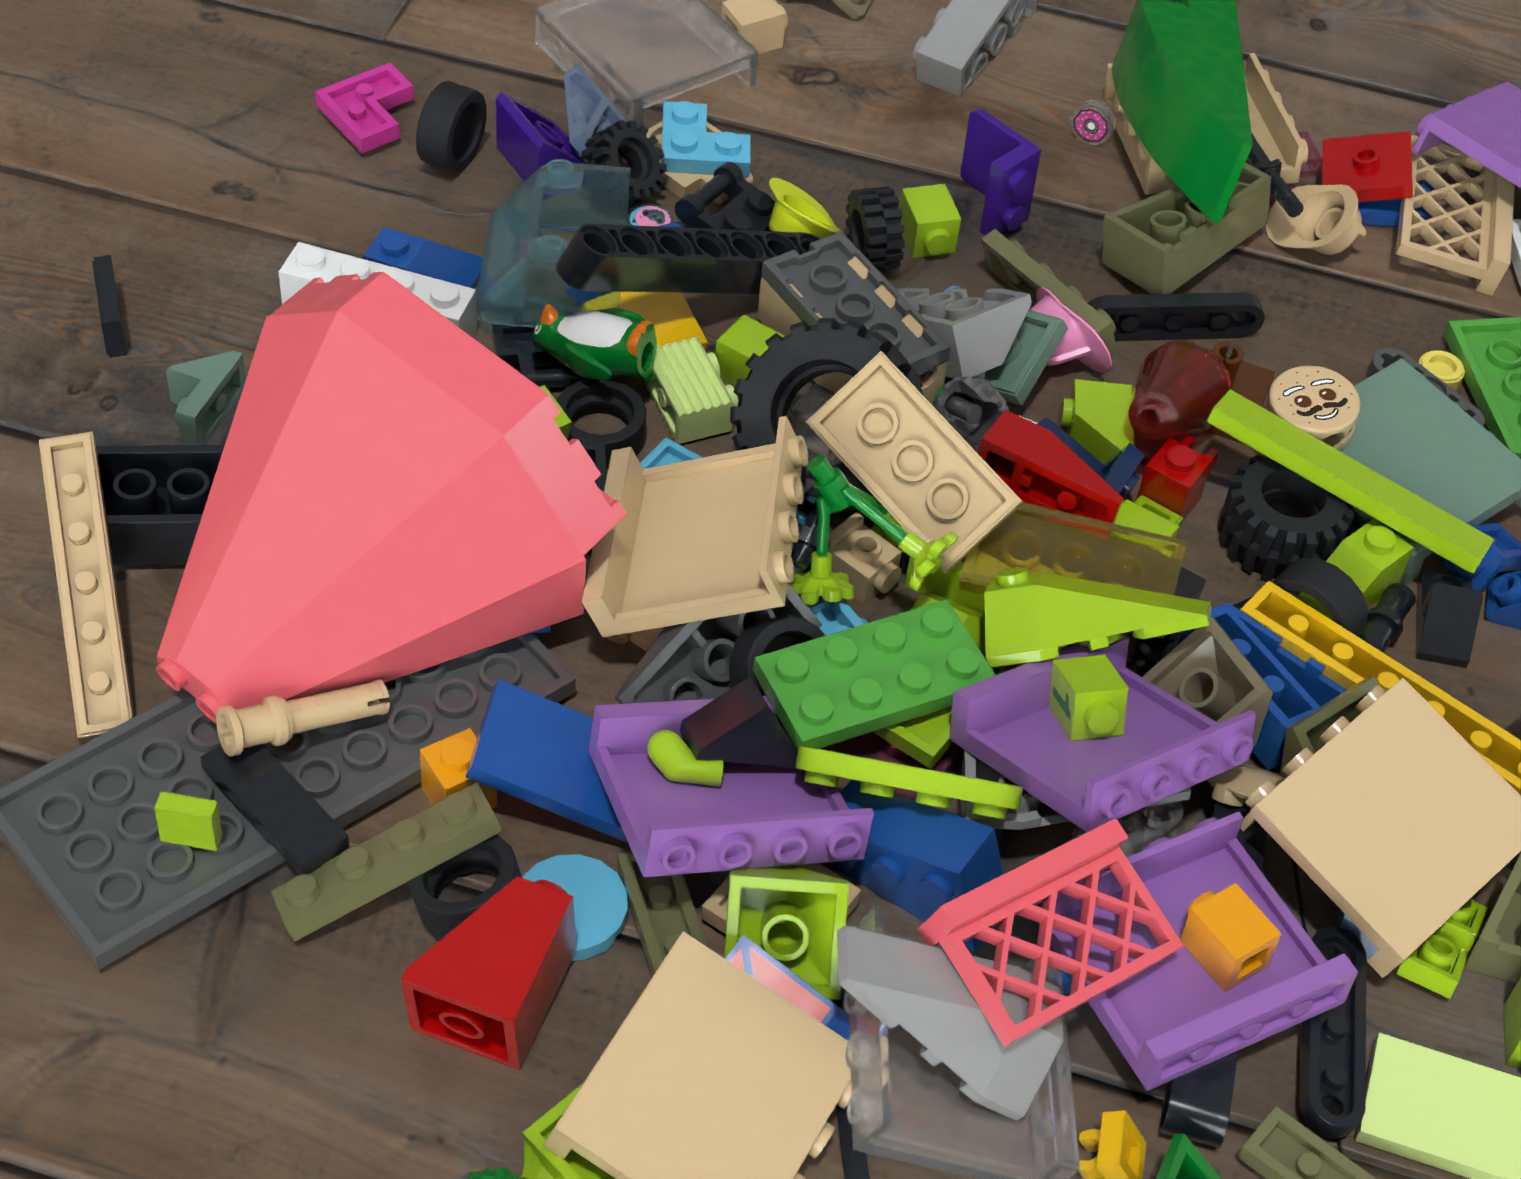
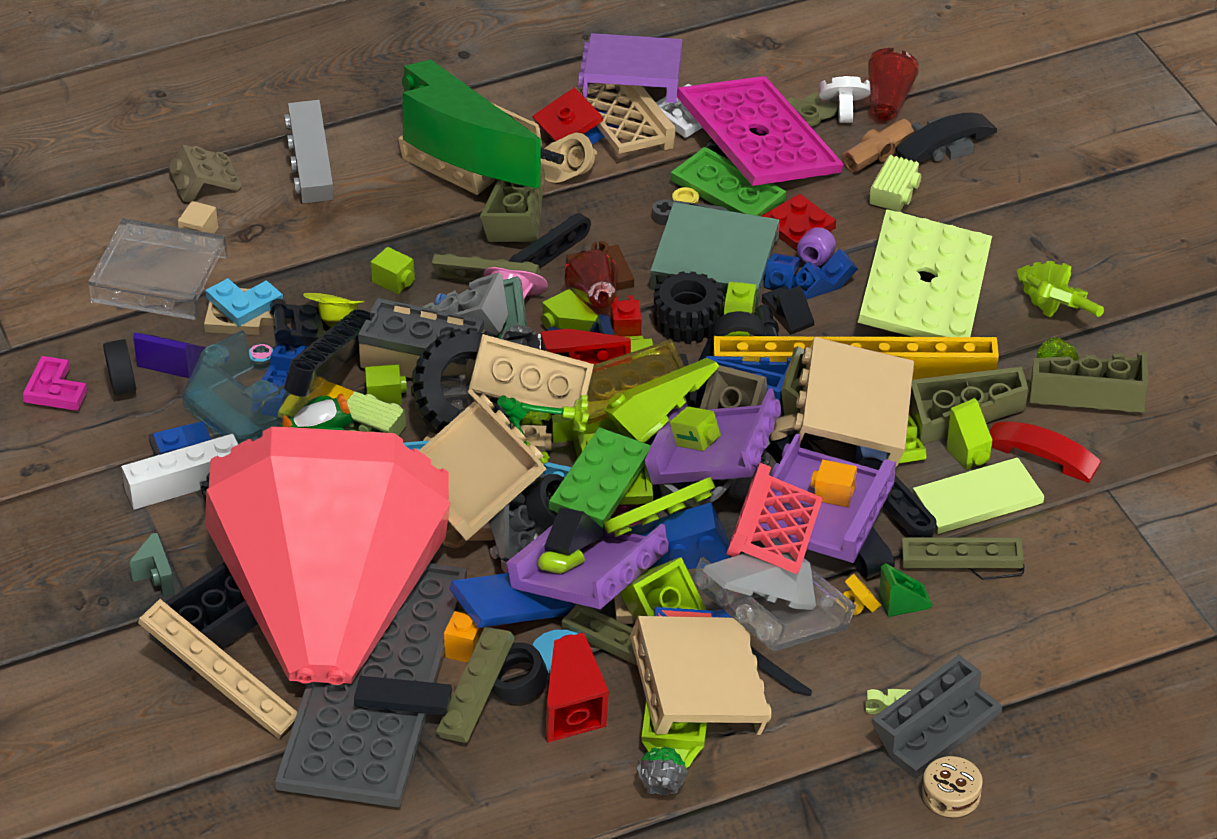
camera: 35 degrees left, 5 degrees down
black tile [92,255,127,358] -> none
lime tile [154,792,223,851] -> none
tan pin [216,679,390,756] -> none
sand blue wing [564,63,628,163] -> none
black tyre [581,120,667,209] -> none
black tyre [846,186,905,271] -> none
dark purple bracket [960,108,1041,236] -> none
tile [1071,99,1116,145] -> none
lime tile [1207,389,1495,574] -> none
tan head [1265,366,1361,451] -> none

